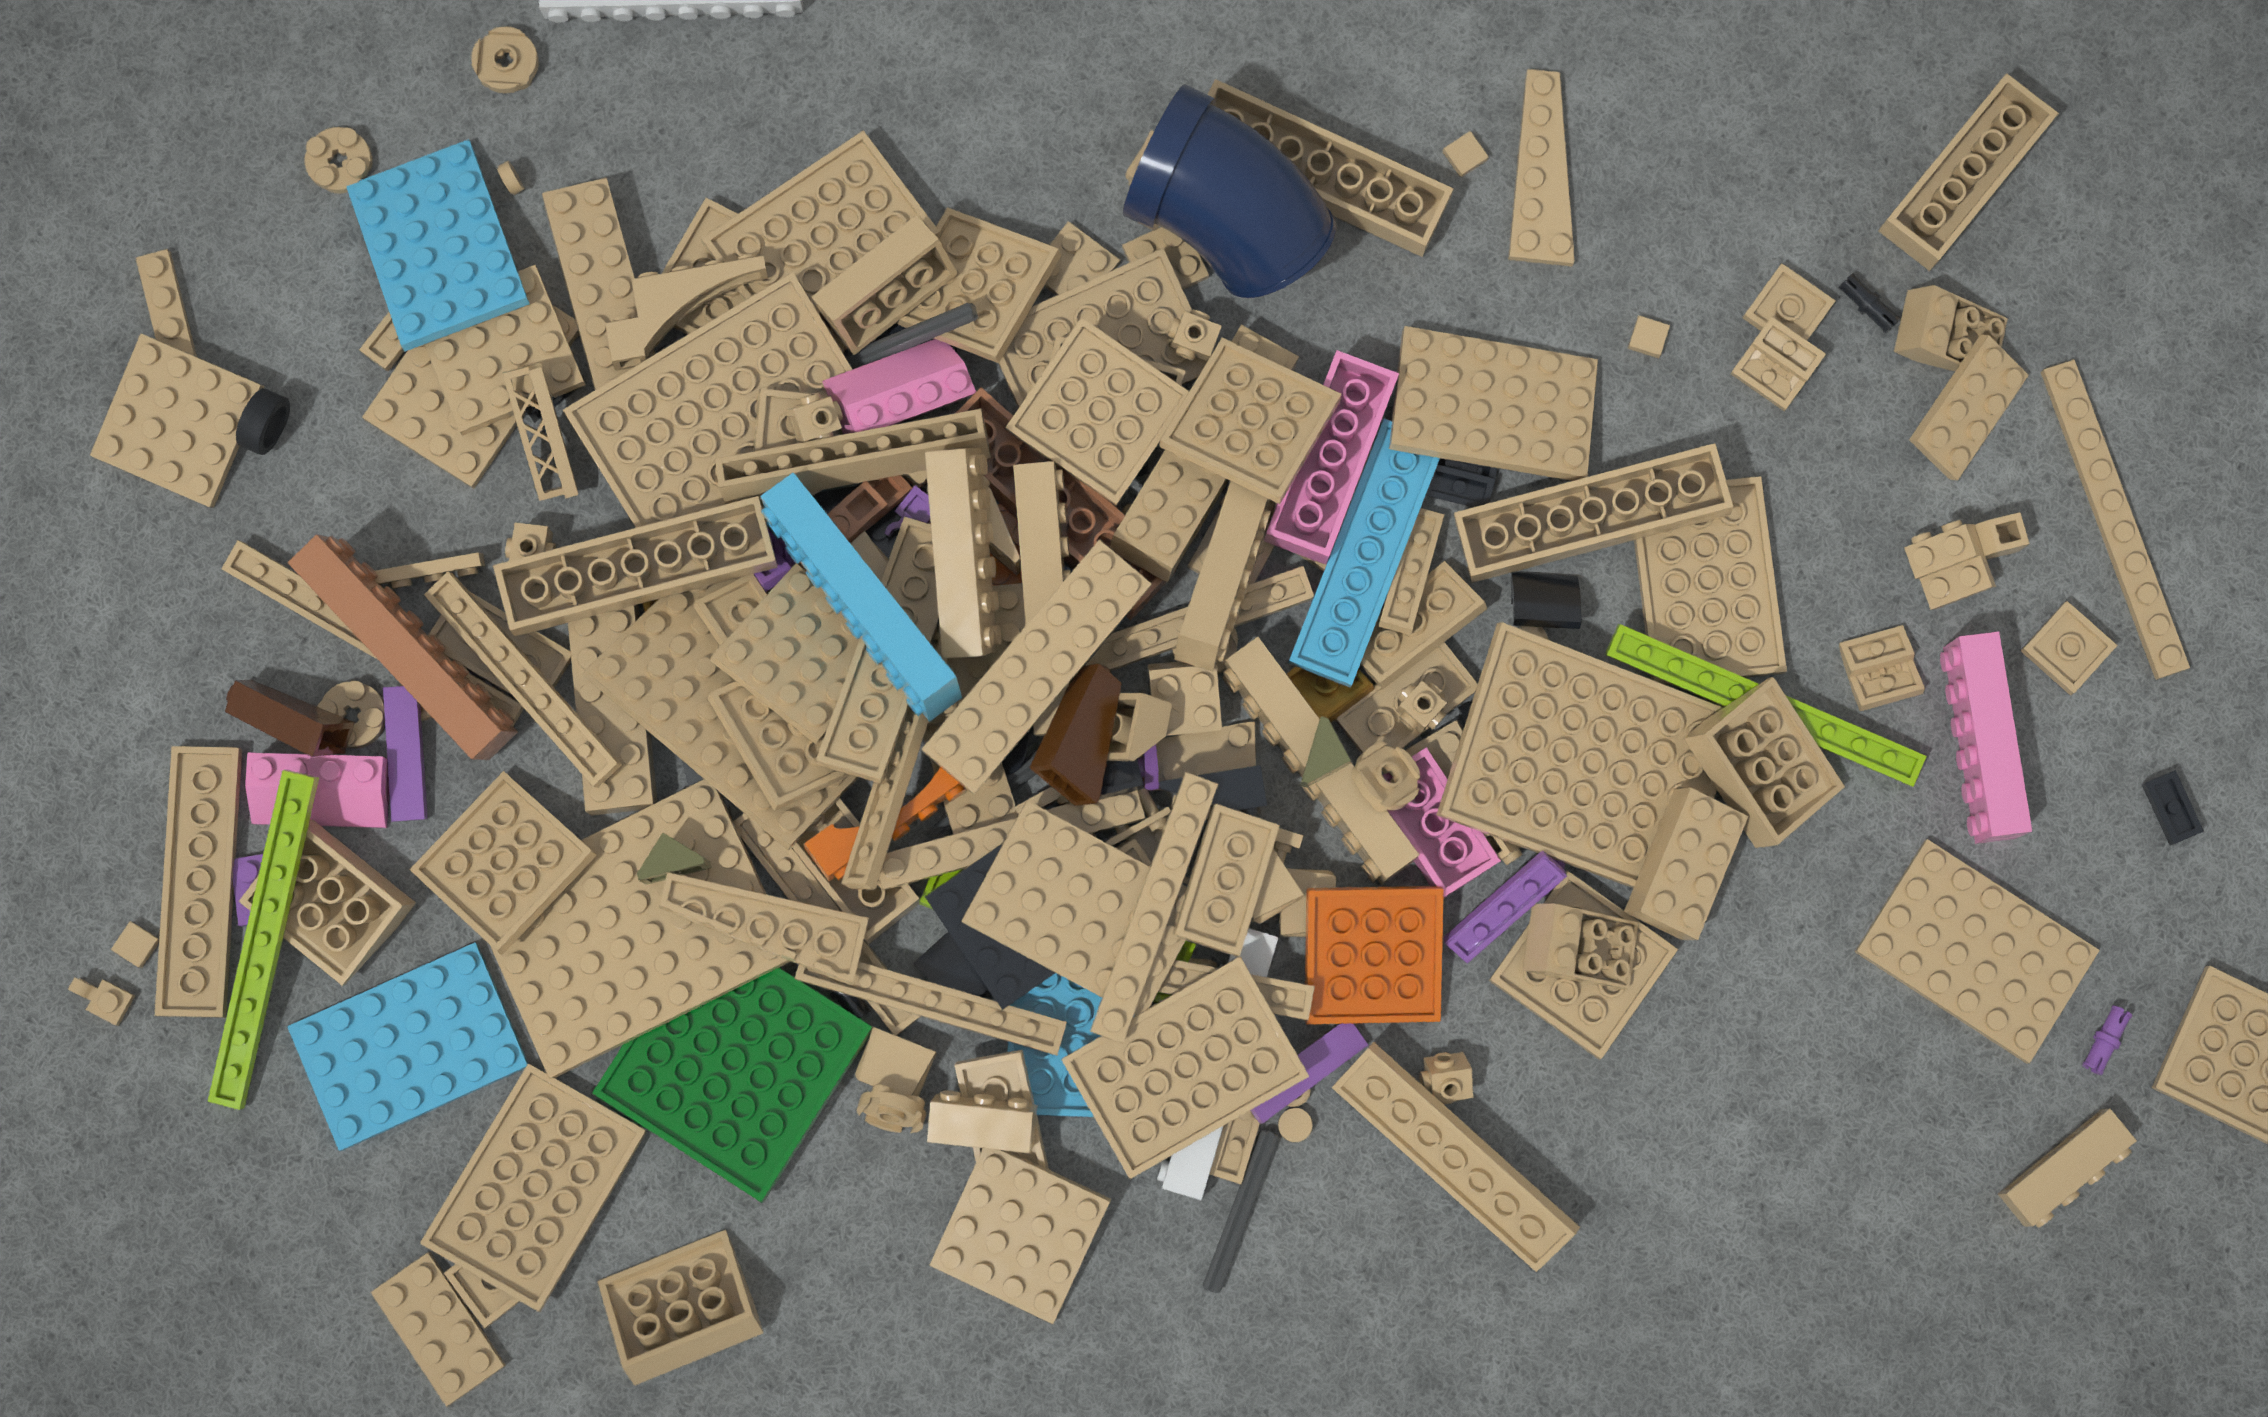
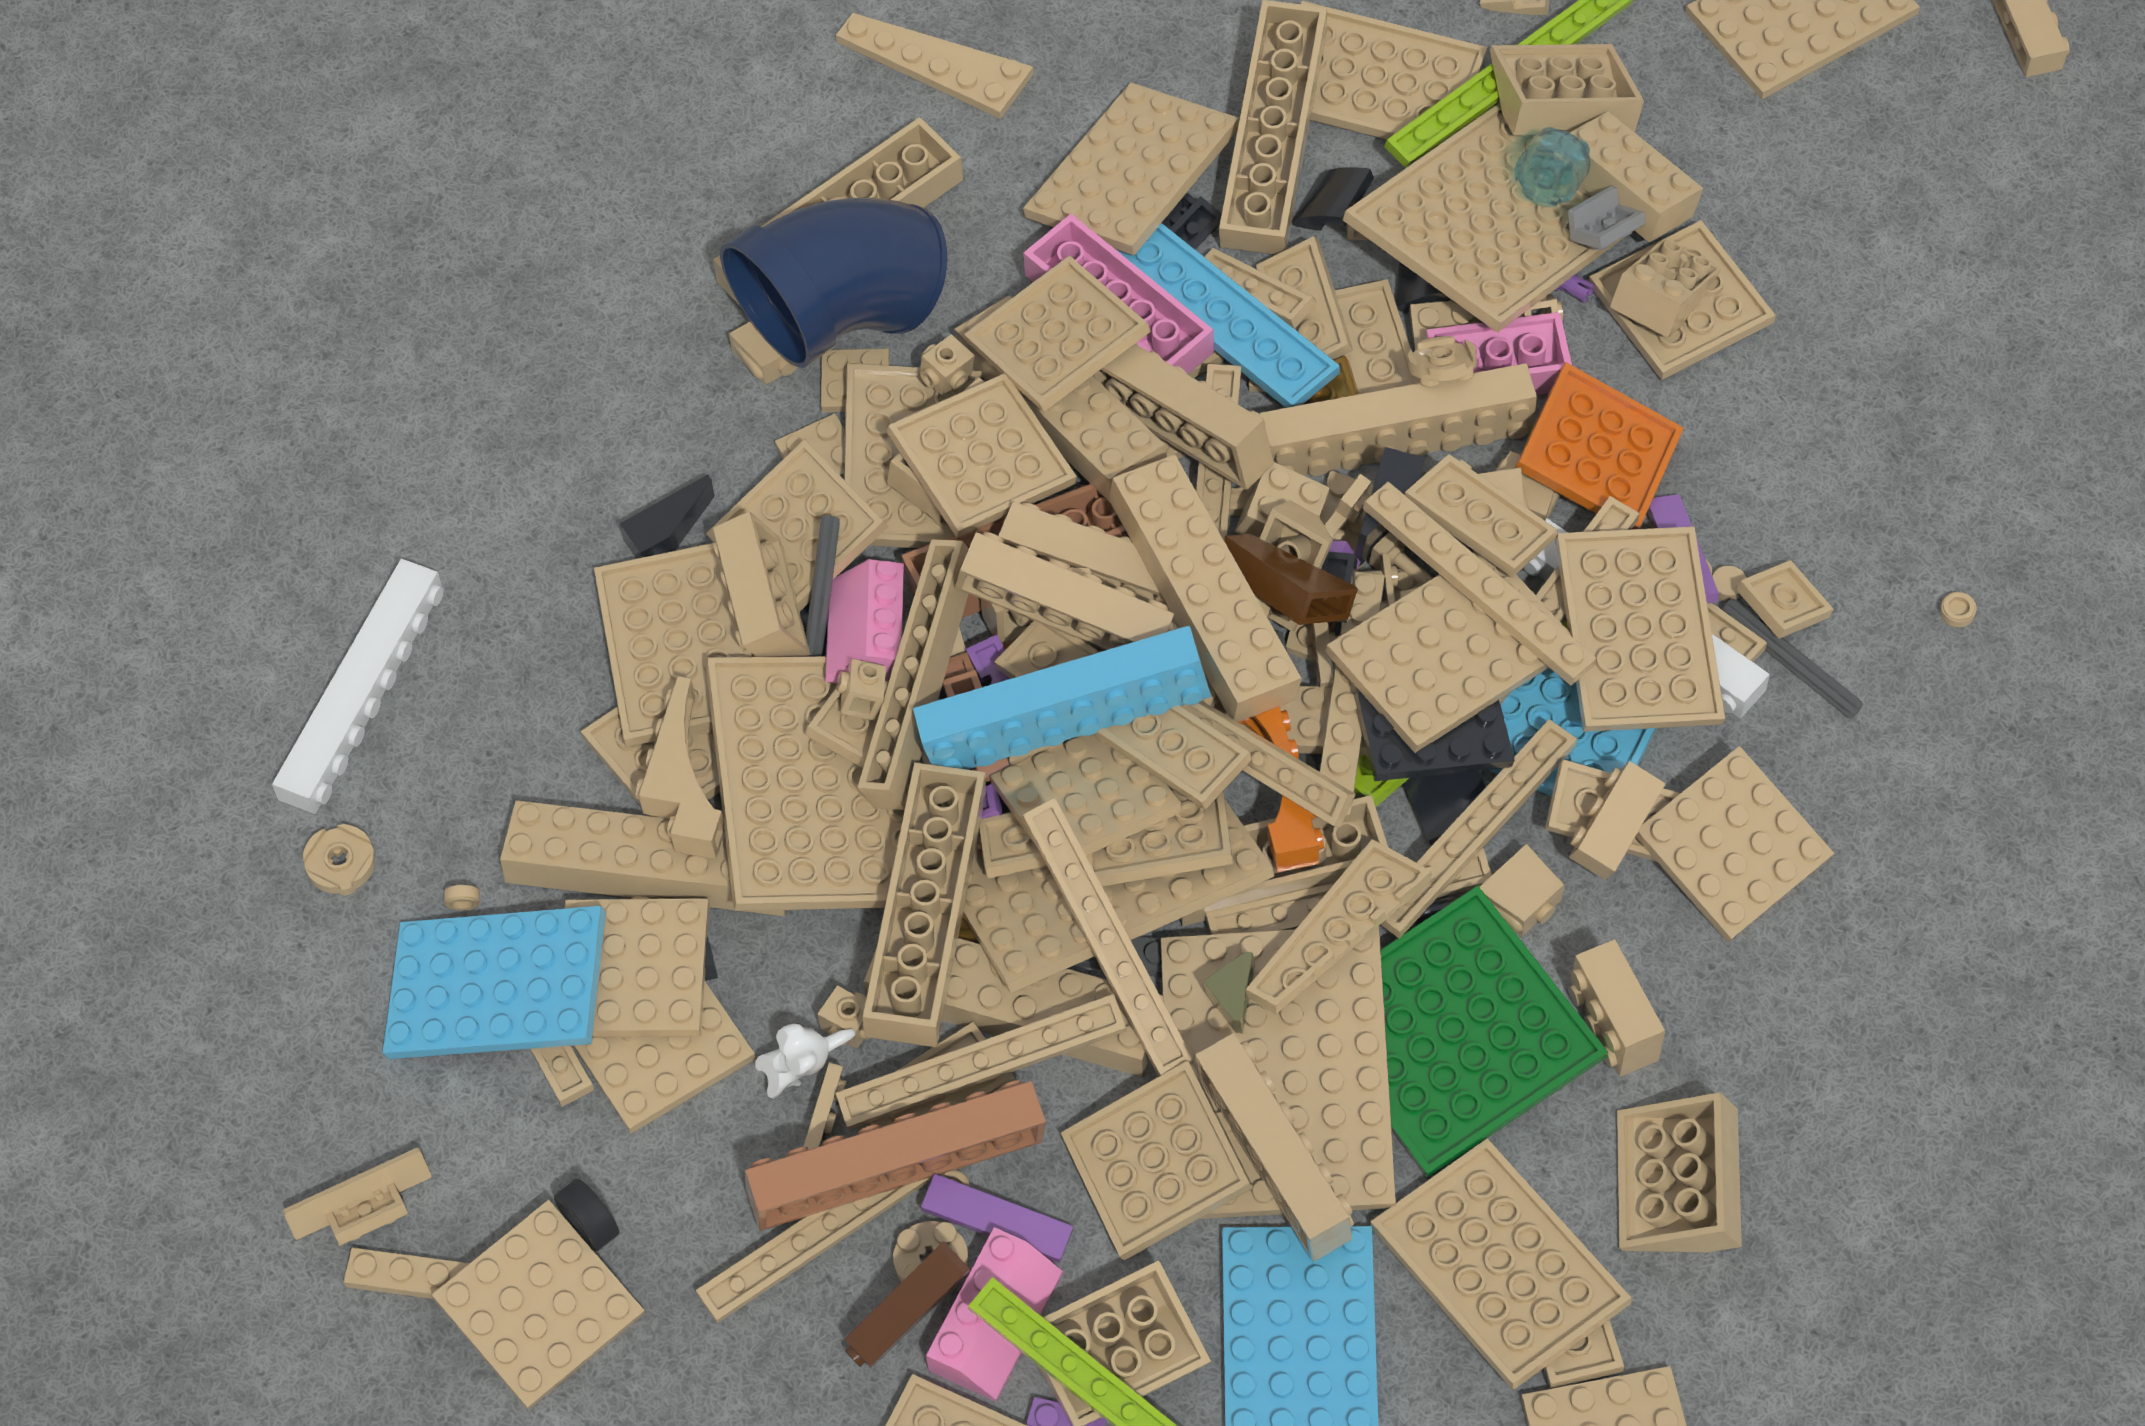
camera: 60 degrees left, 20 degrees down
tan plate [305,127,373,194] -> none
tan fence [502,362,578,501] -> none
tan plate [857,1085,926,1133] -> none
olive slope [1300,716,1351,788] -> none
tan plate [1332,1042,1580,1272] -> none
tan brick [1396,681,1447,733] -> none
tan brick [1419,1052,1473,1104] -> none
tan tile [1443,131,1489,178] -> none
medium lavender tile [1443,850,1567,964] -> none
tan tile [1627,316,1670,358] -> none
none -> tan bracket [283,1148,431,1246]
none -> black slope [620,475,715,559]
none -> white animal [755,1024,856,1099]
none -> tan plate [1021,798,1193,1076]
none -> tan brick [1195,1033,1354,1262]
none -> tan plate [1324,474,1371,541]
none -> clear light blue brick [1514,127,1590,207]
none -> light grey bracket [1568,186,1646,250]
none -> tan brick [1568,939,1665,1077]
none -> tan plate [1736,560,1834,639]
none -> tan tile [1940,592,1977,627]

